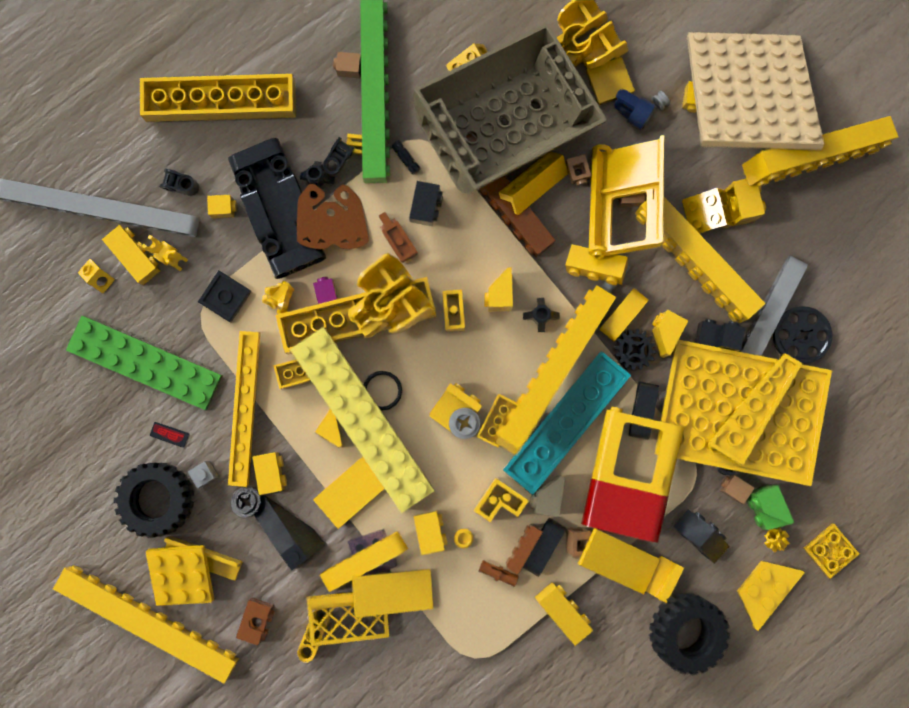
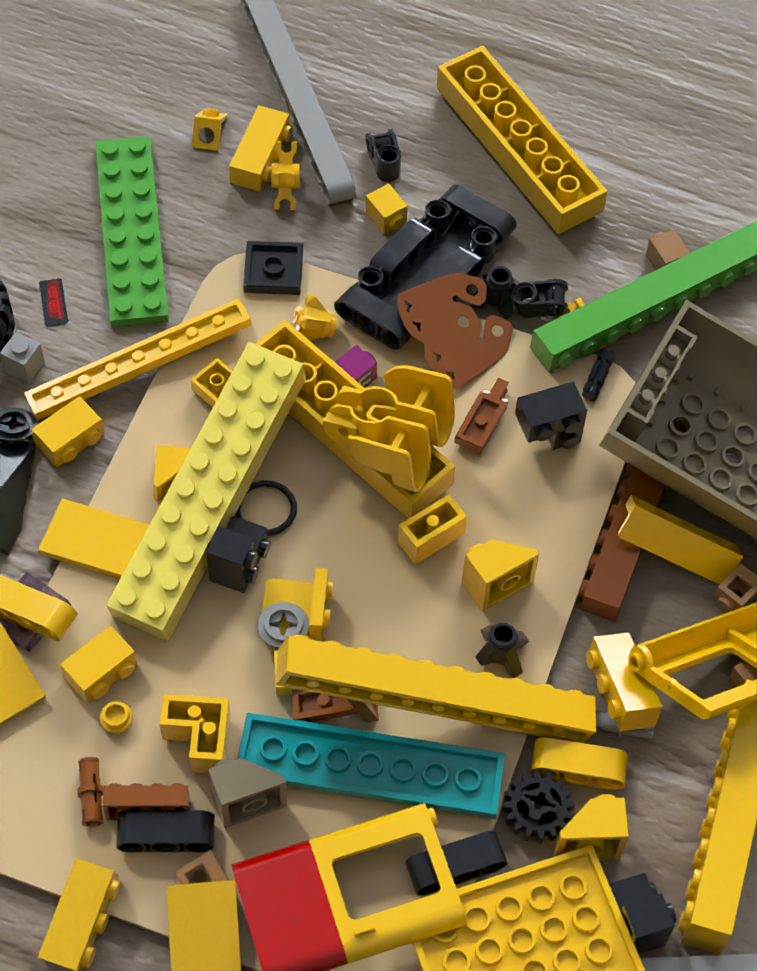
camera: 55 degrees right, 25 degrees down
none -> black brick [206,516,271,593]

